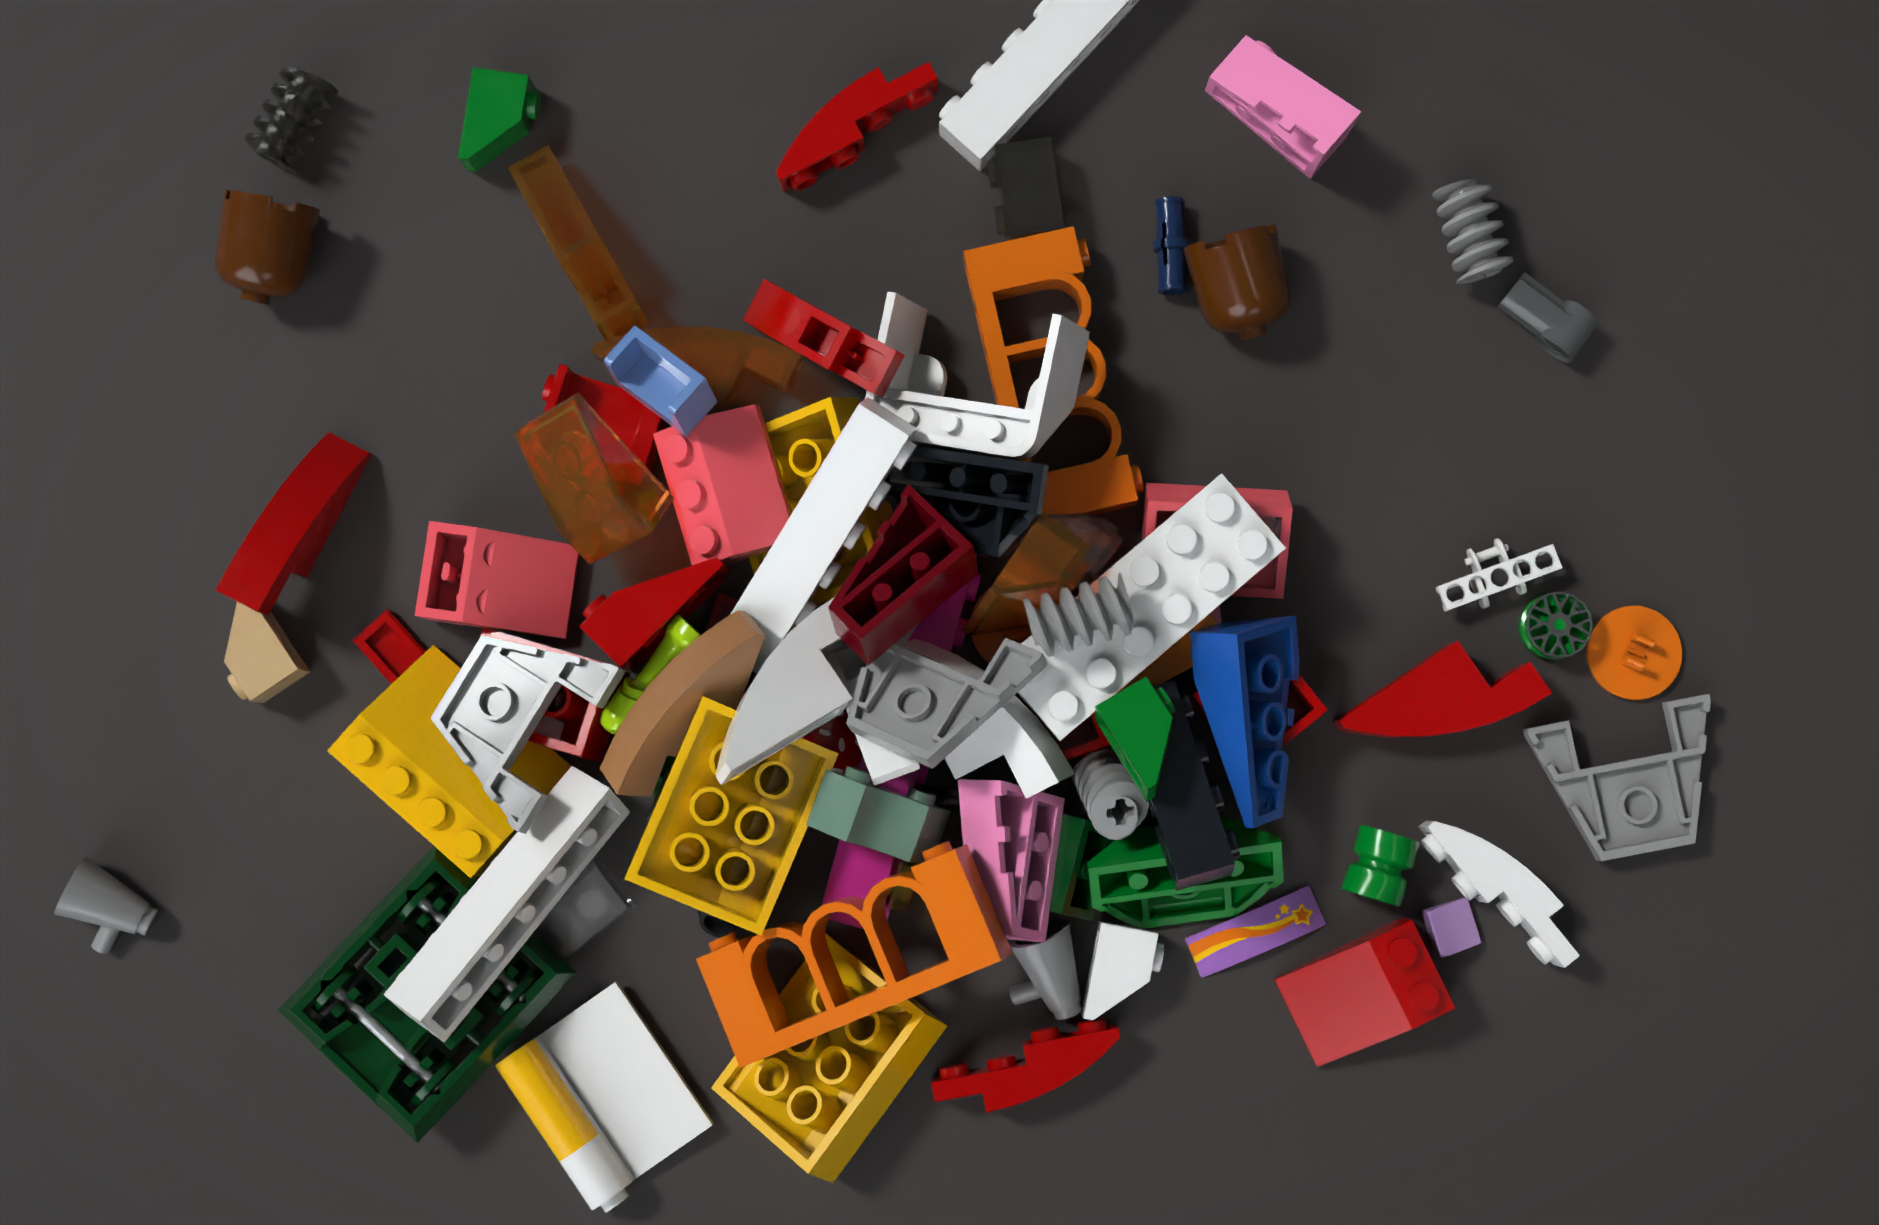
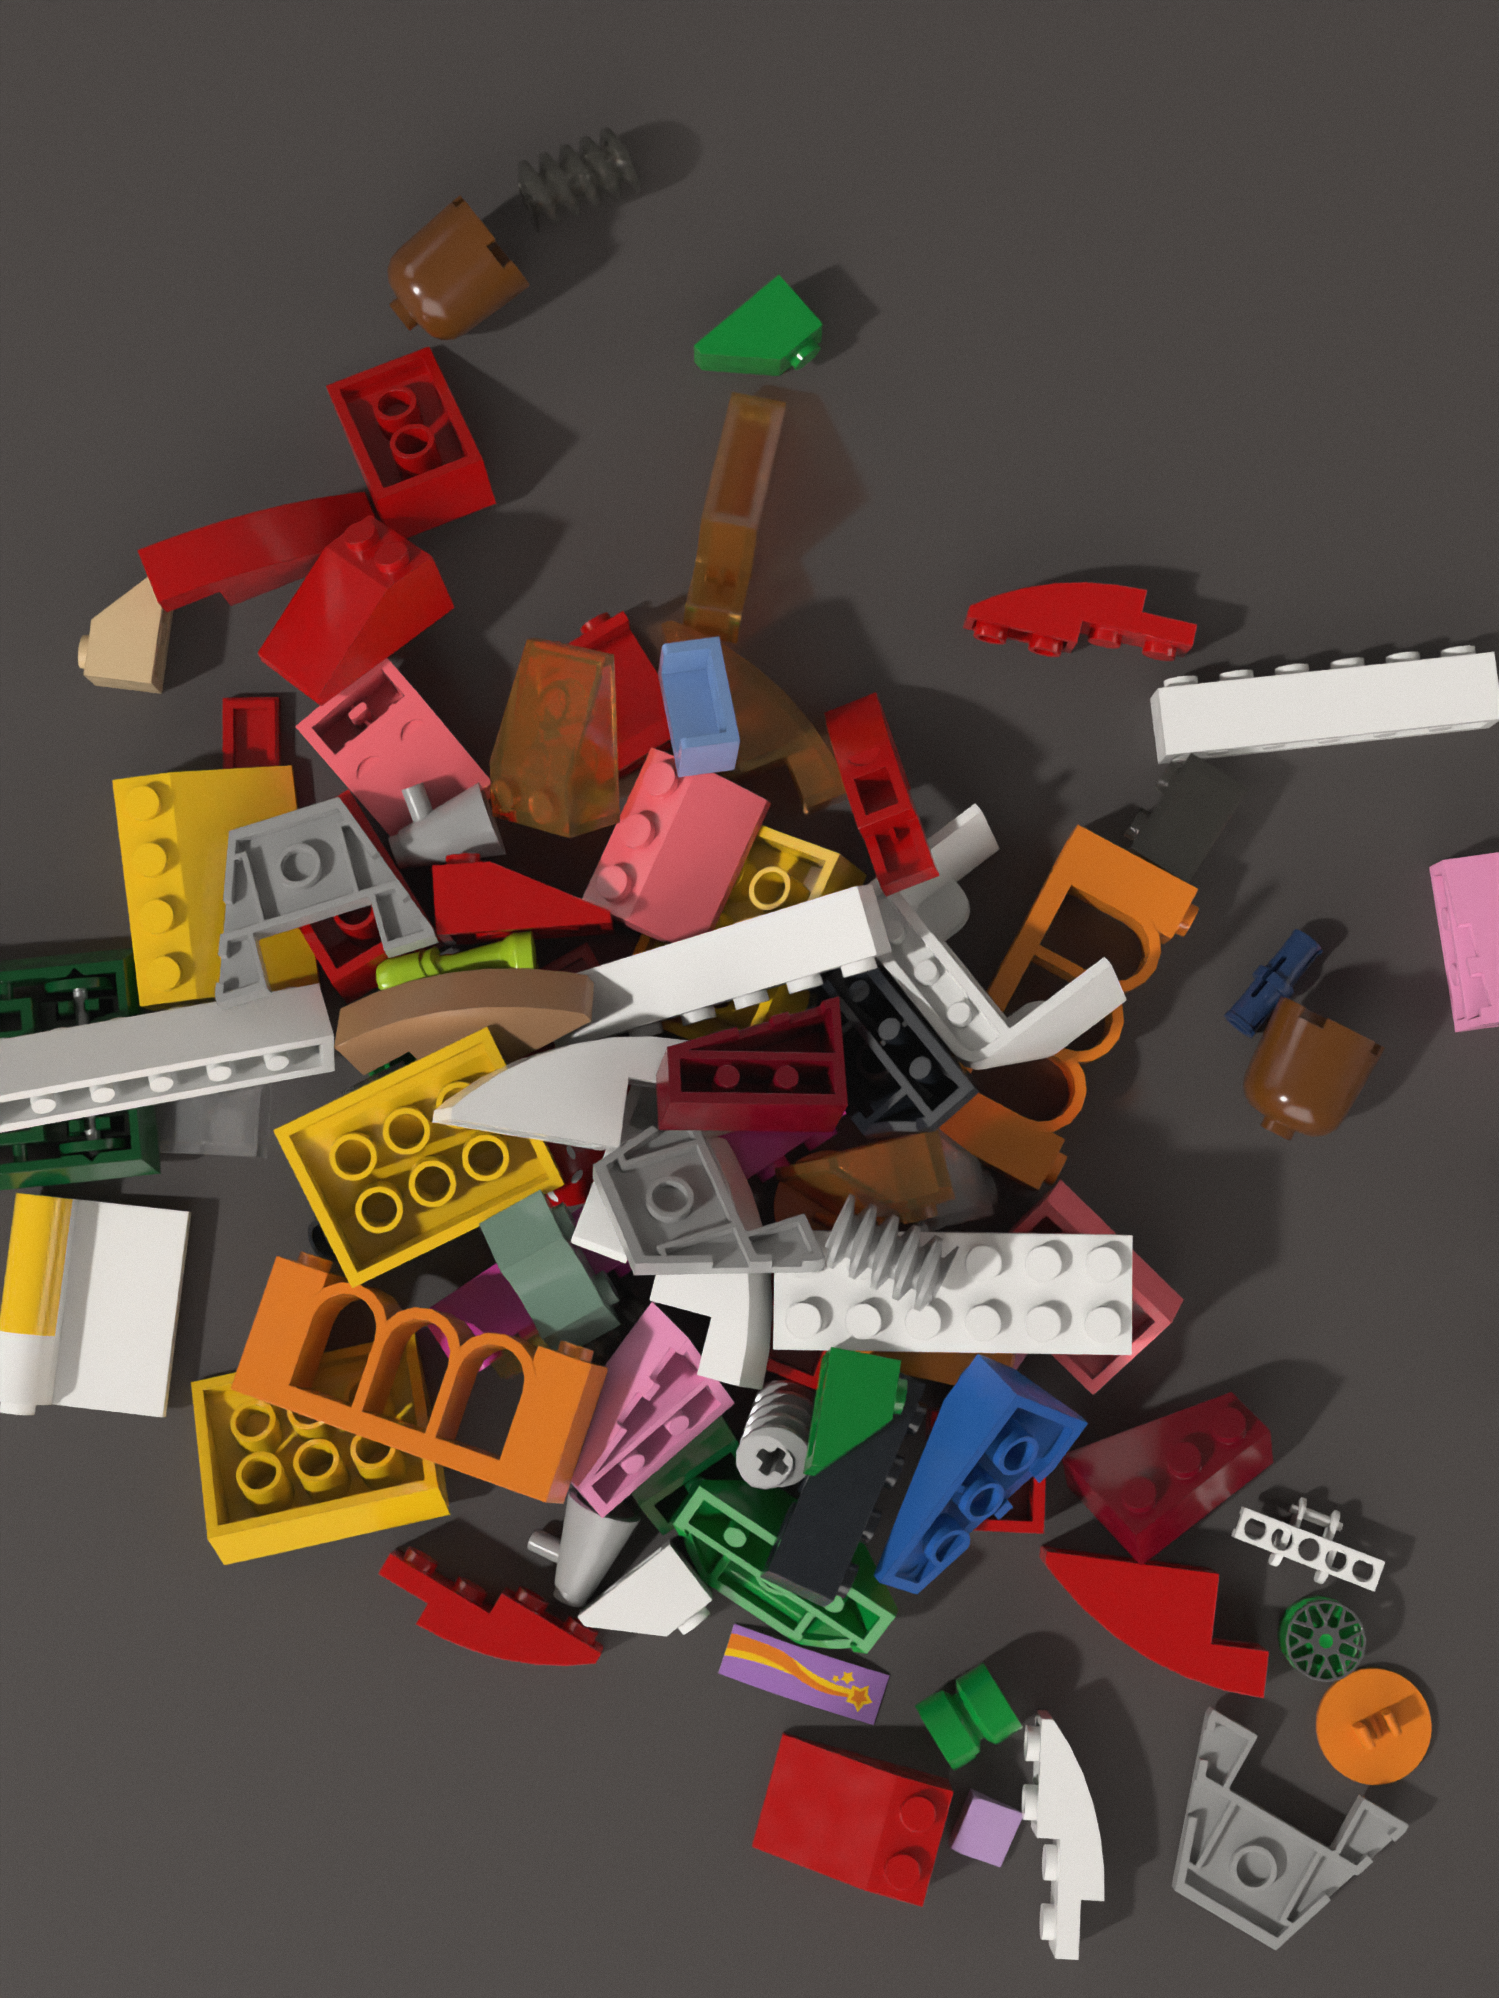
camera: 30 degrees right, 0 degrees up
none -> red slope [258,515,455,706]
none -> red slope [326,346,496,538]
none -> light grey piece [388,782,506,869]
none -> dark red wedge [1062,1392,1273,1566]

